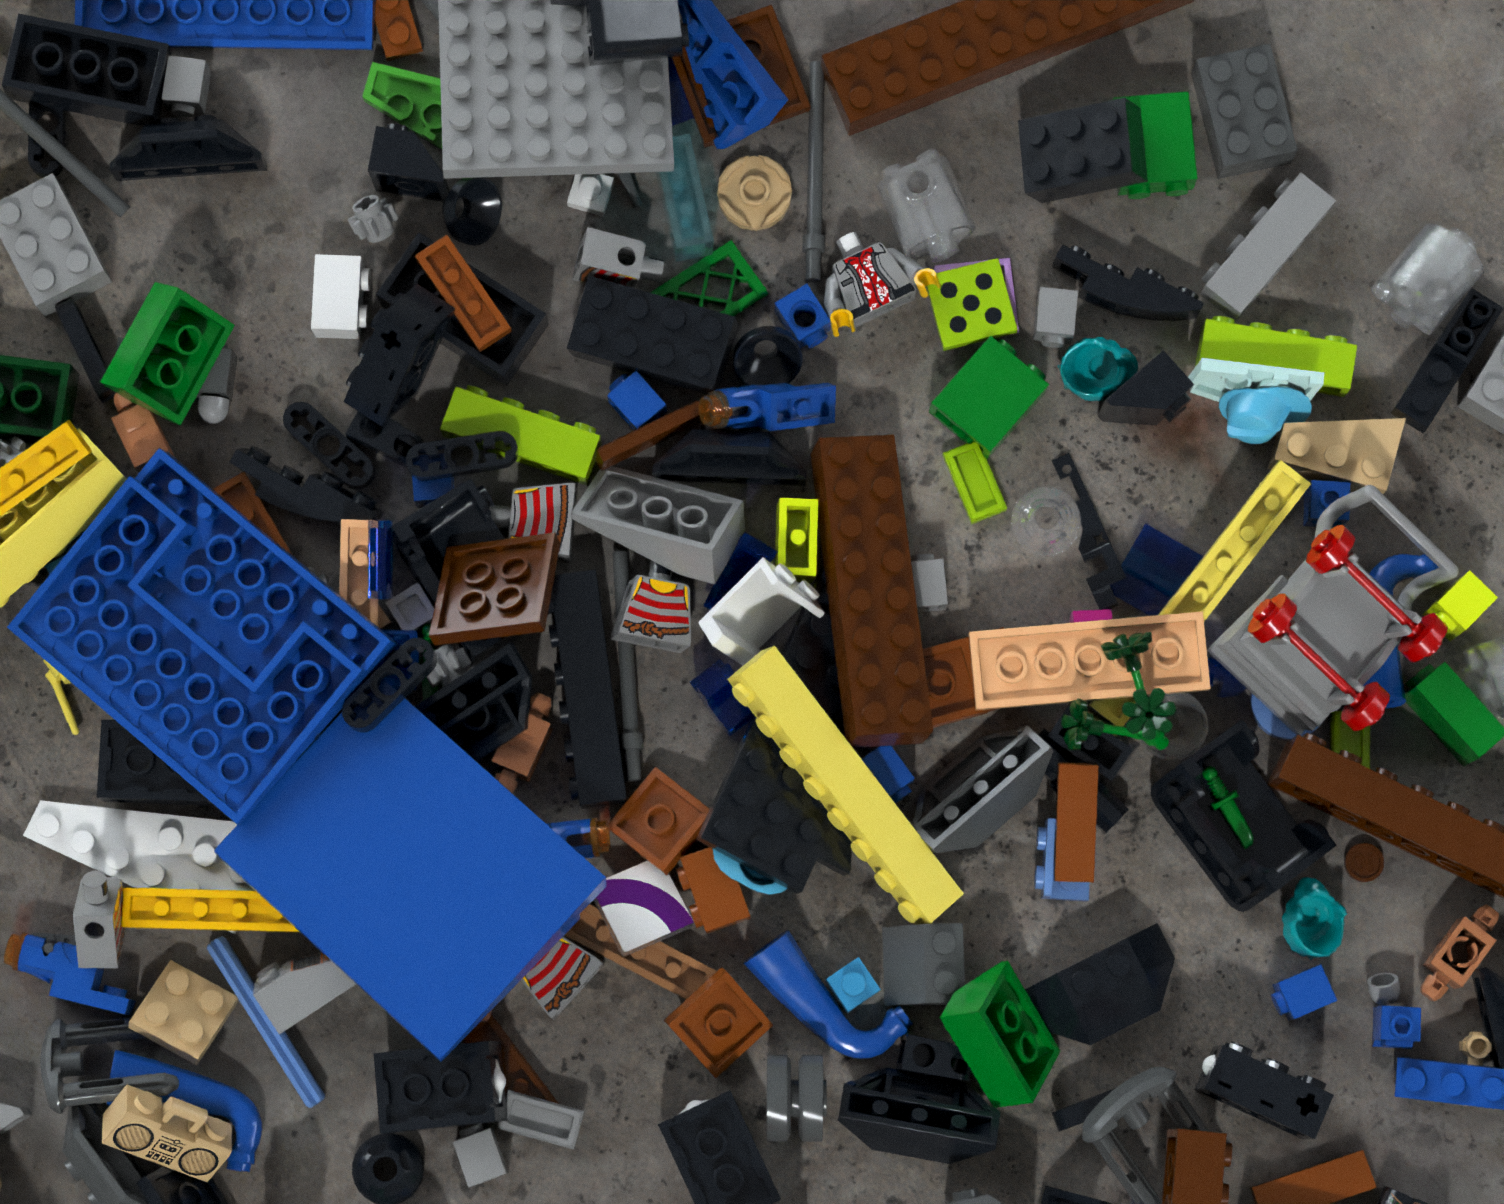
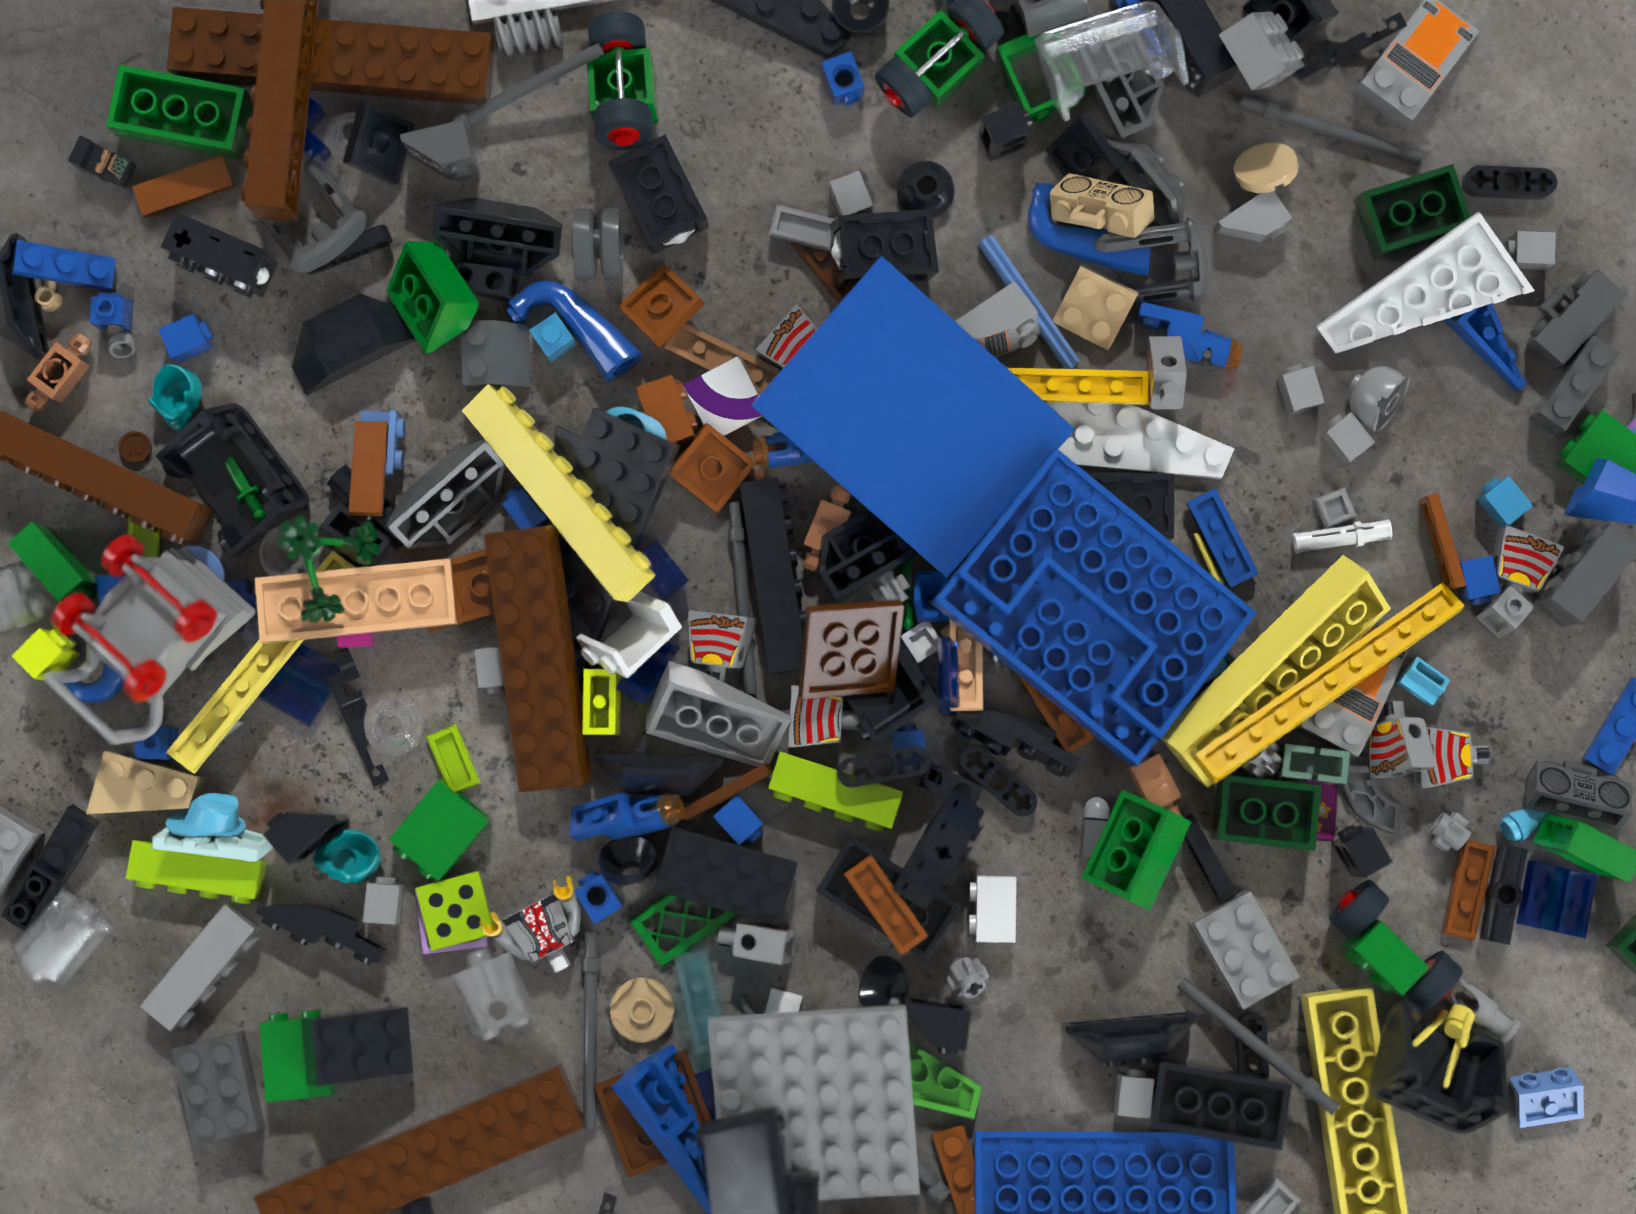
camera: 175 degrees right, 5 degrees up
black beam [342,638,437,732] -> none
none -> blue plate [1185,488,1259,589]

